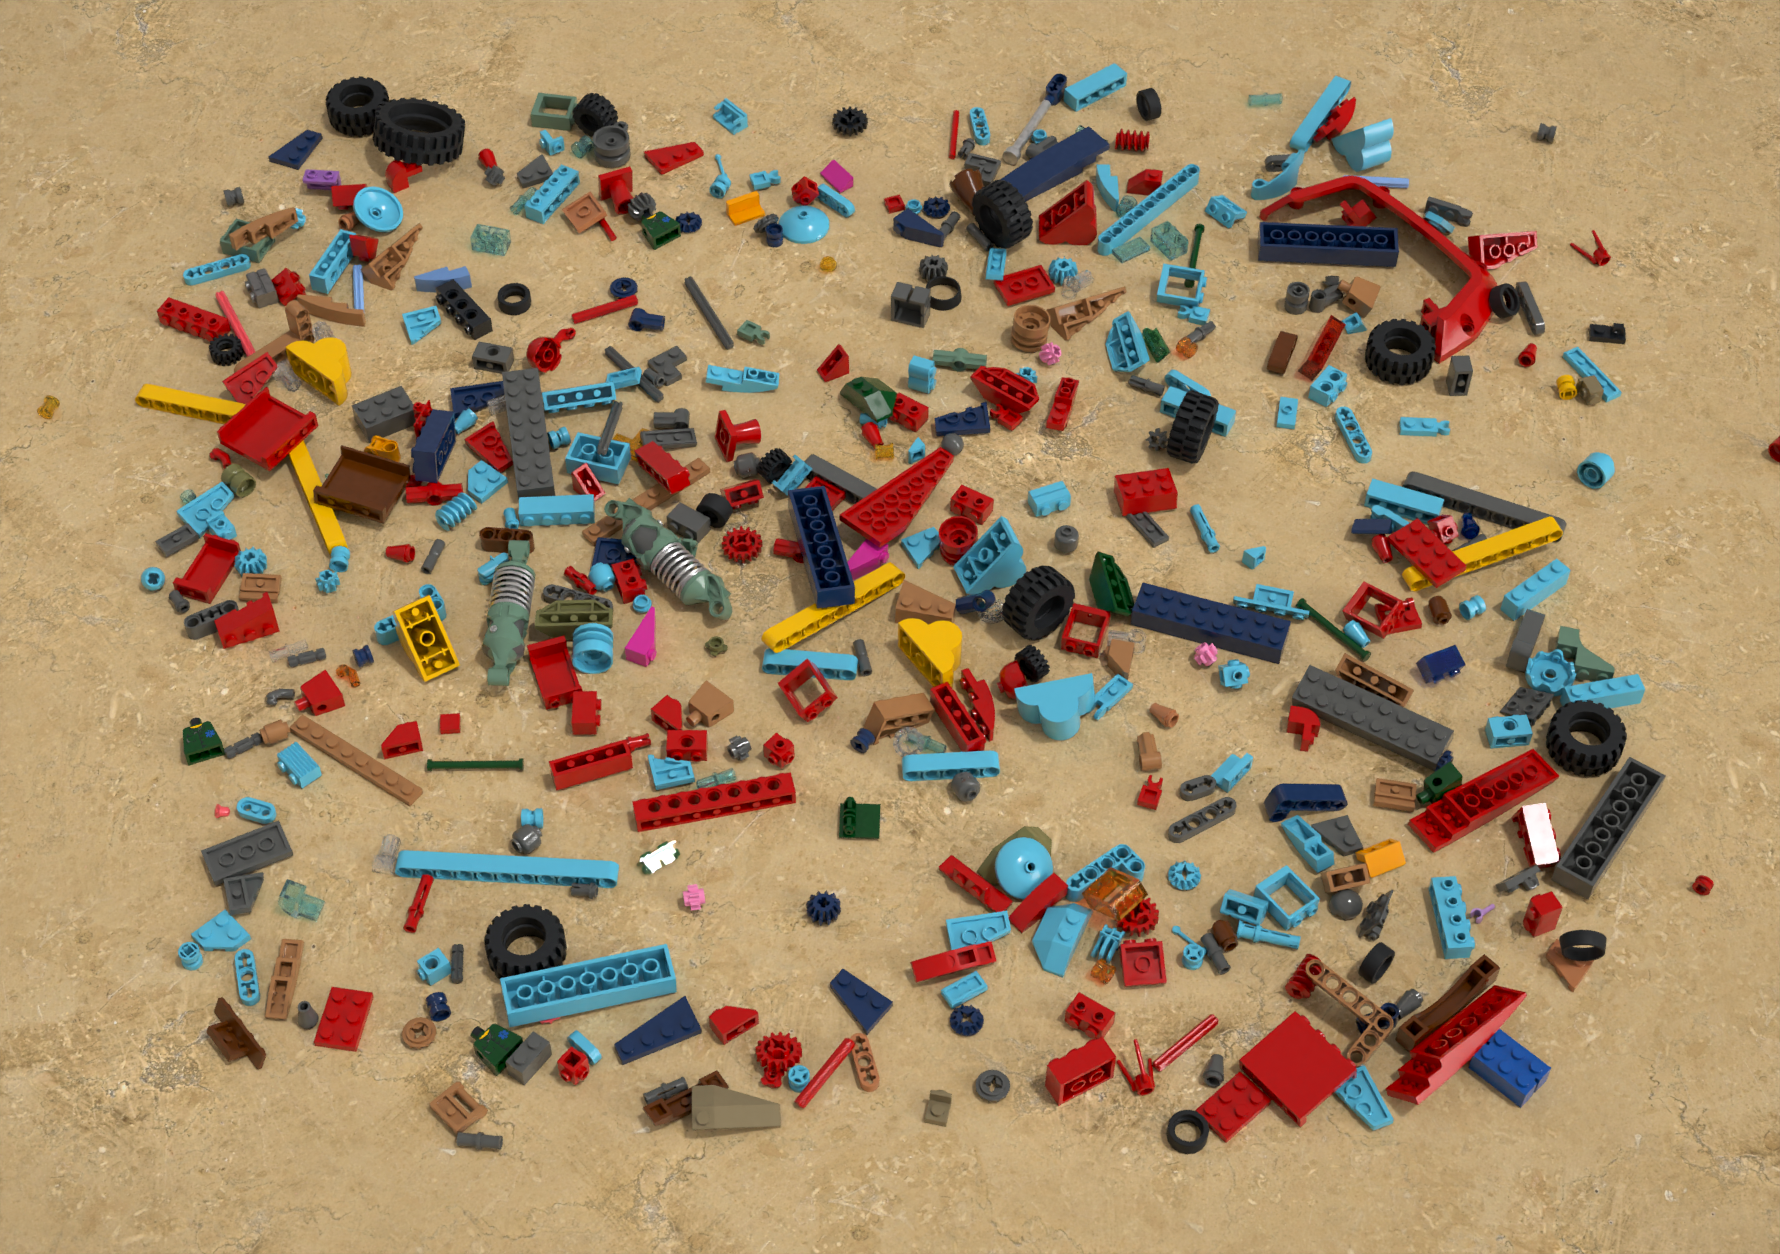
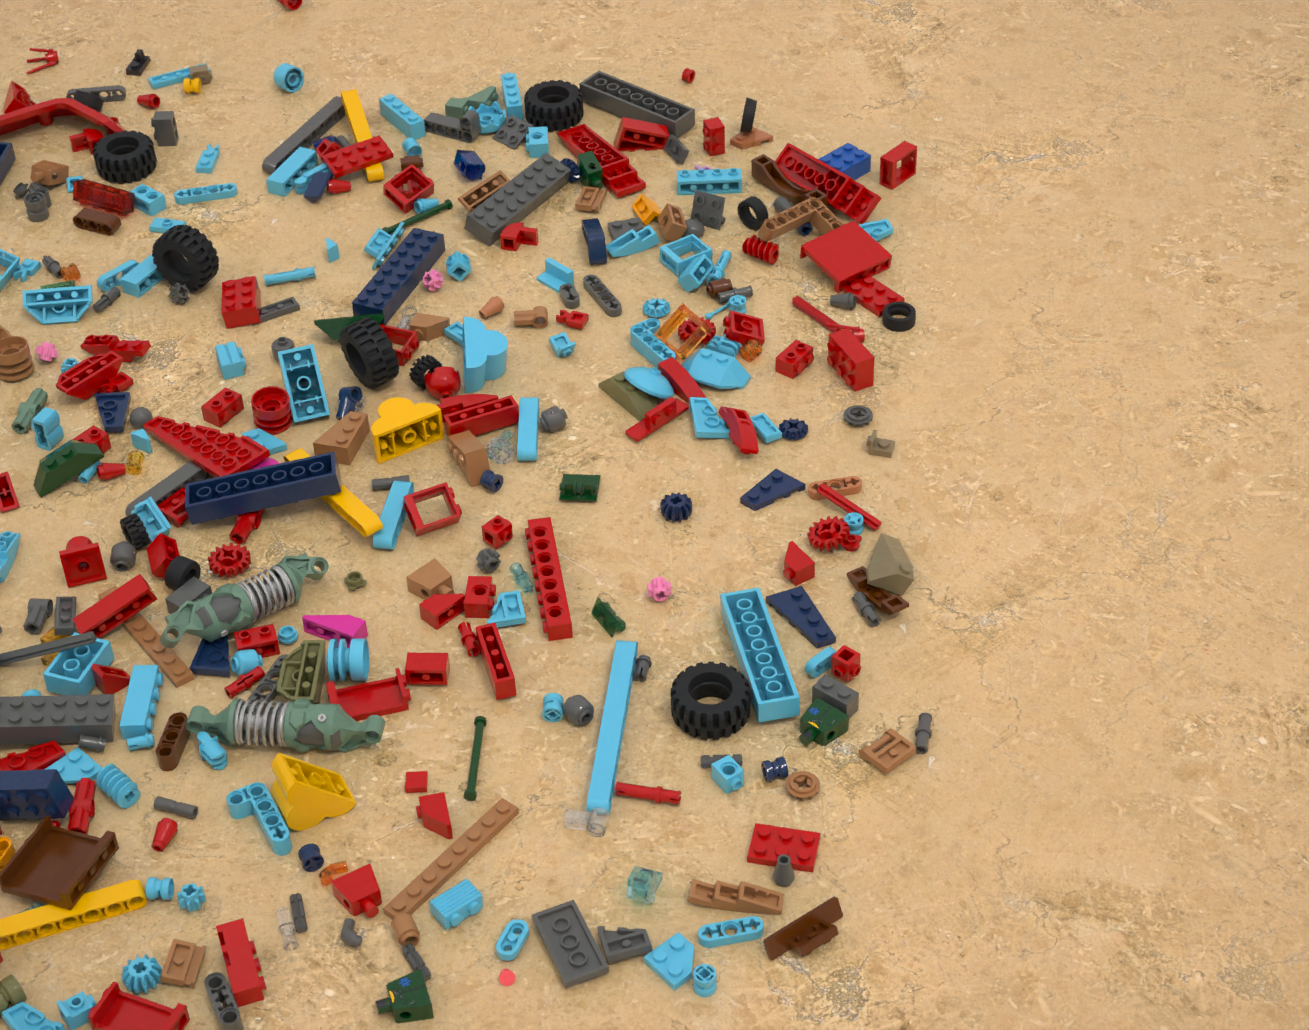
camera: 85 degrees left, 10 degrees down
none -> dark grey pin [78,734,106,753]
none -> medium azure bracket [548,332,576,358]
none -> red window [879,141,917,190]

